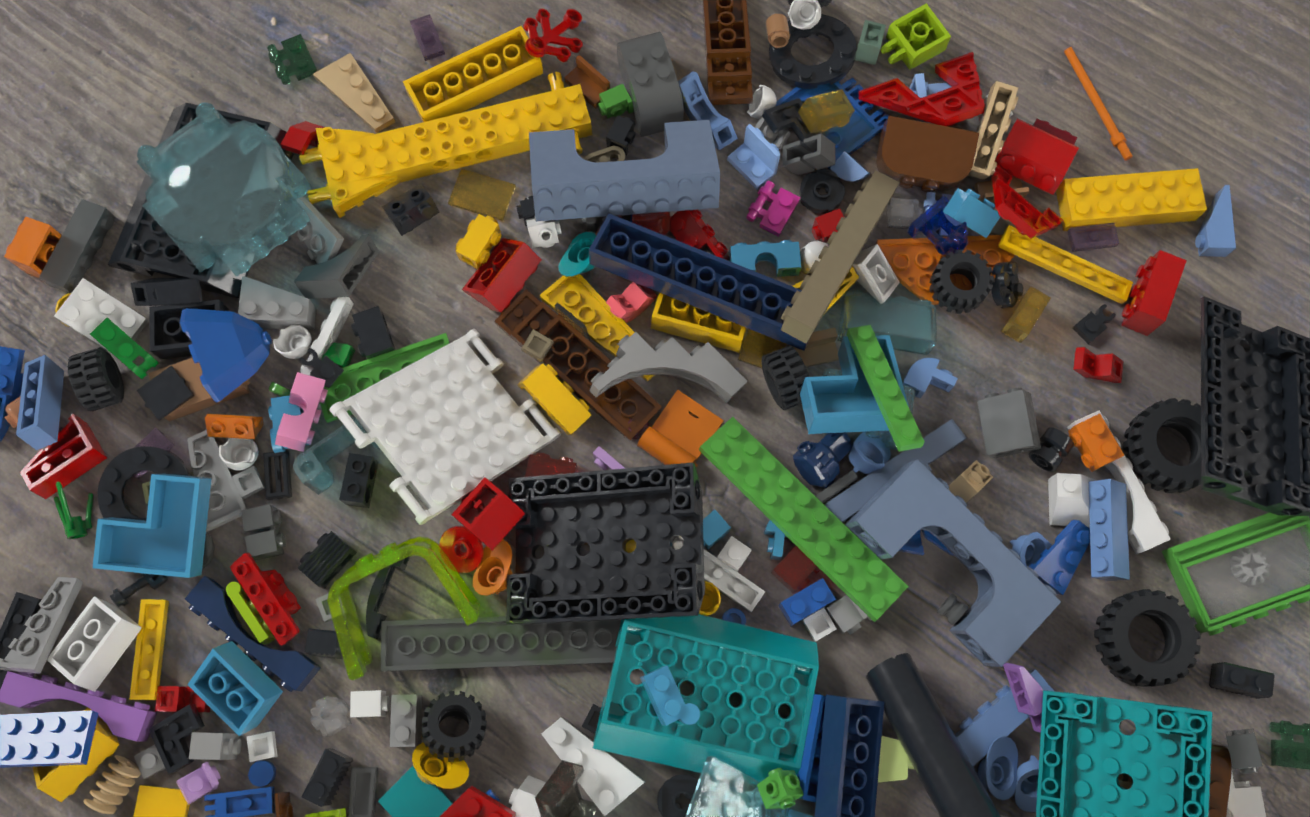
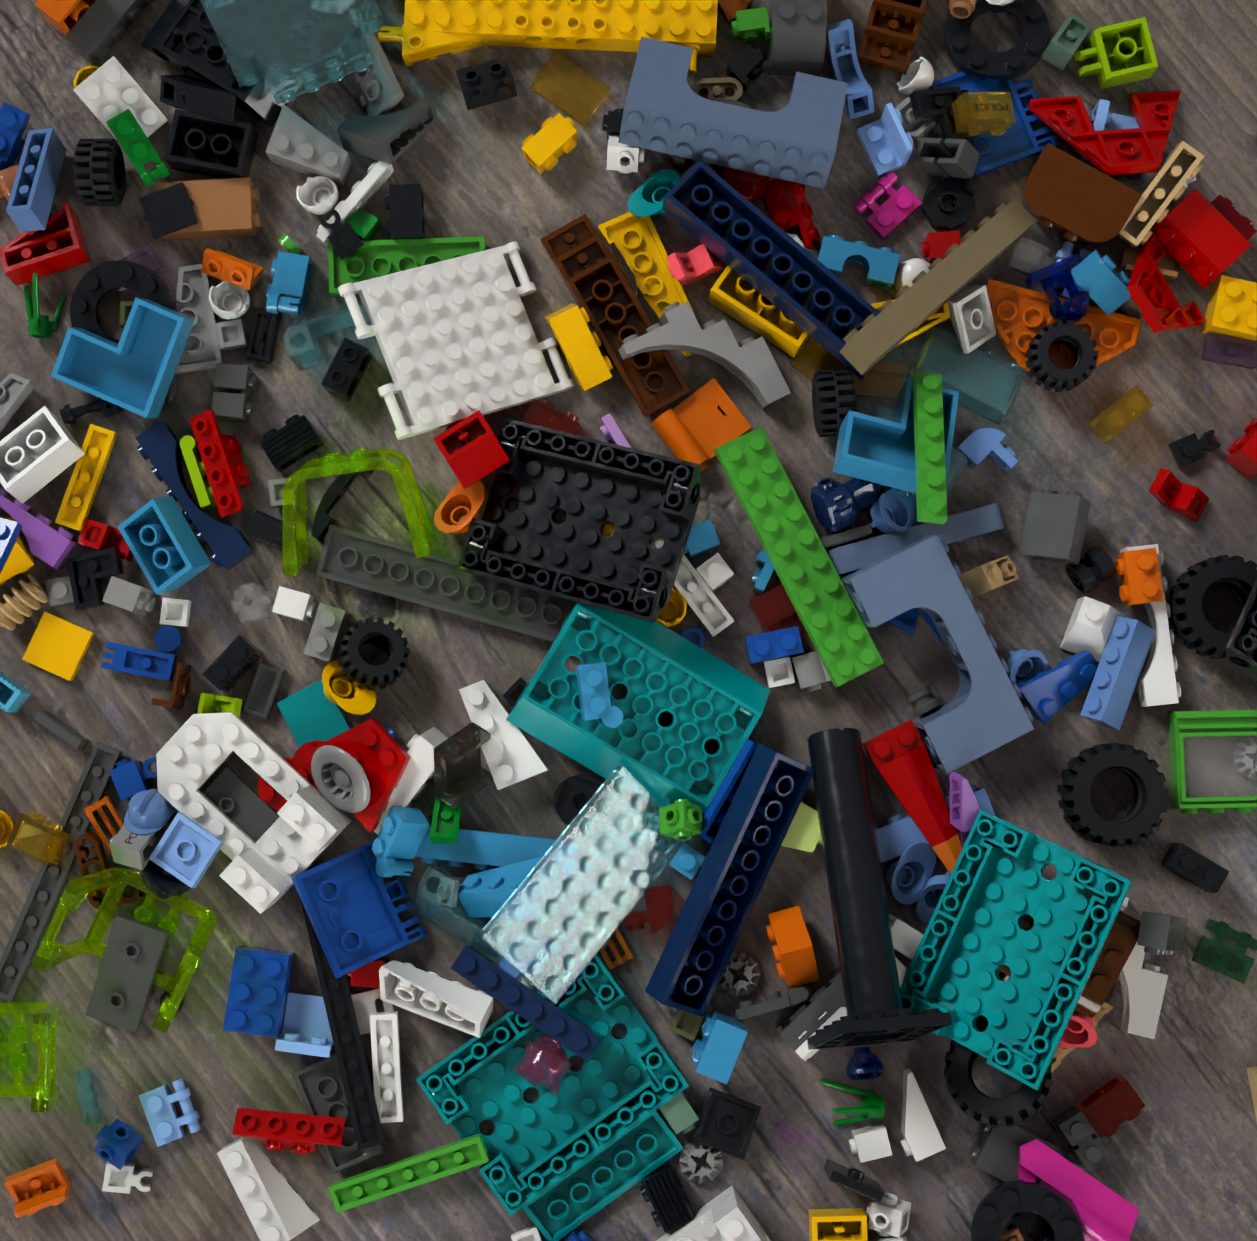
camera: 20 degrees right, 10 degrees up
lavender bracket [176,762,221,805] -> none
blue brick [180,308,272,403] -> none
bright pink arch [275,372,328,452] -> none
red dish [439,526,484,573] -> none
red slope [462,238,542,313] -> none
dark tan tile [521,329,554,363] -> none
medium blue brick [830,151,870,182] -> none
black plate [991,262,1023,309] -> none
yellow plate [998,225,1133,304] -> none
none -> red plate [862,719,963,875]

